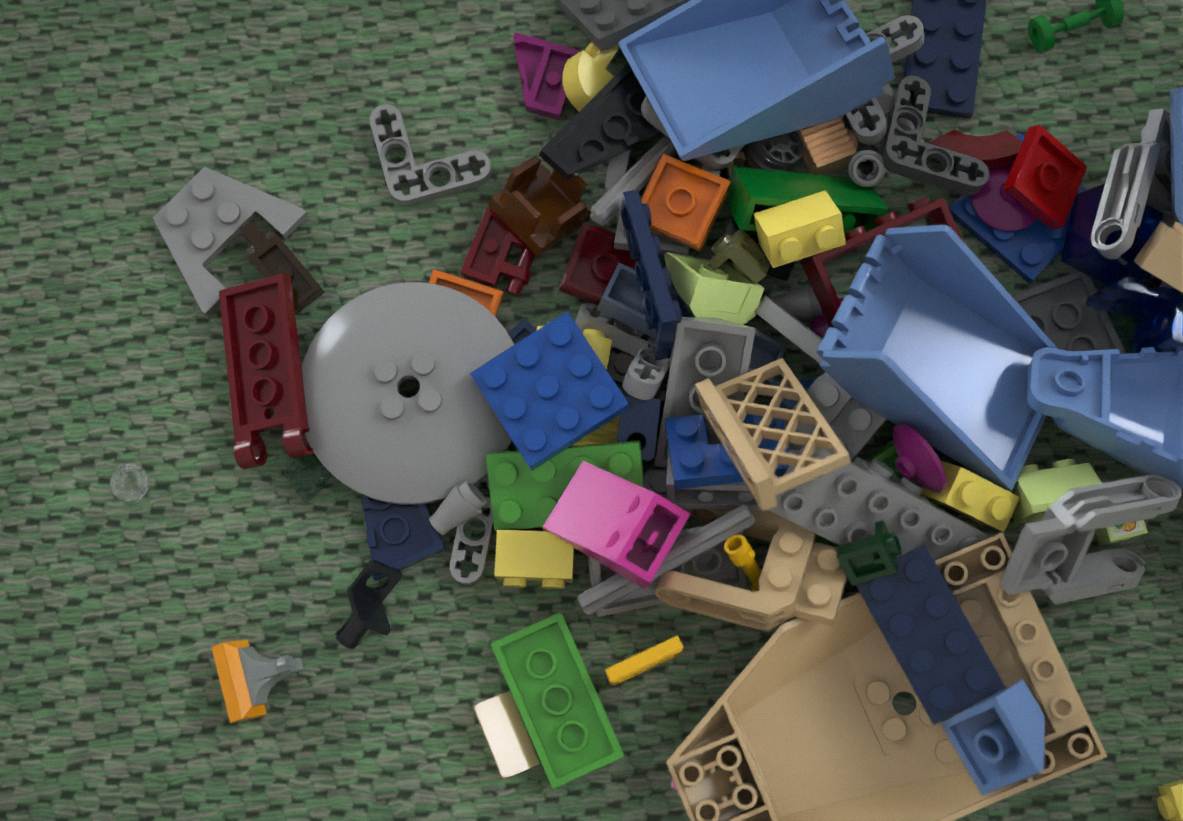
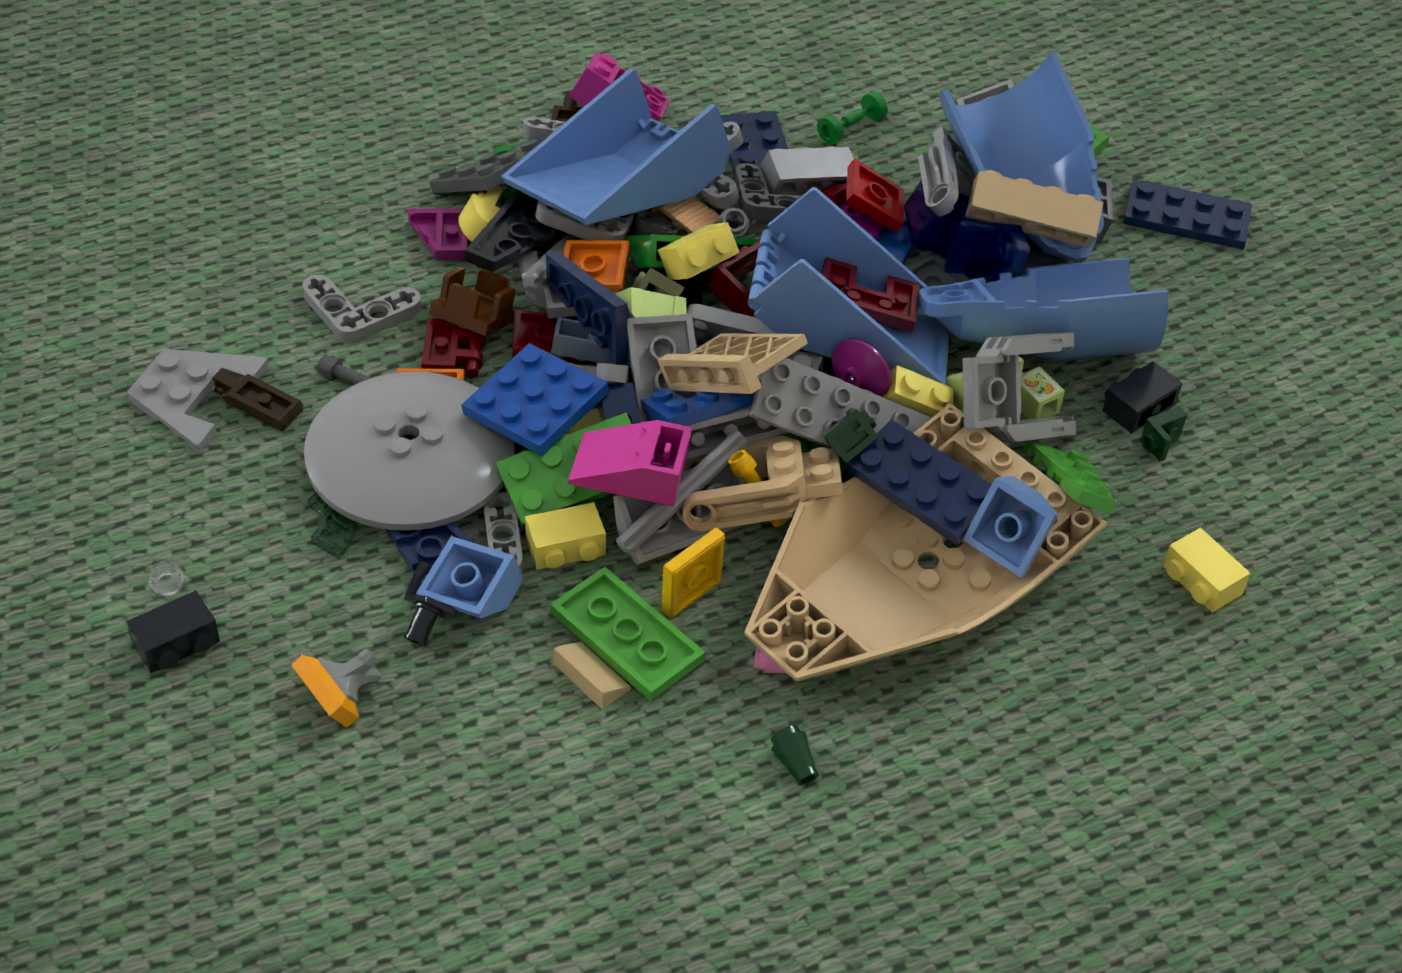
camera: 25 degrees left, 30 degrees down
dark red hinge [219,273,314,470] -> none
light grey cone [429,480,487,535] -> none
none -> black brick [126,590,220,674]
none -> dark grey bar [317,355,371,385]
none -> medium blue slope [416,536,524,618]
none -> light grey brick [759,146,854,196]
none -> dark red plate [822,257,919,332]
none -> bright green wing [1022,440,1116,515]

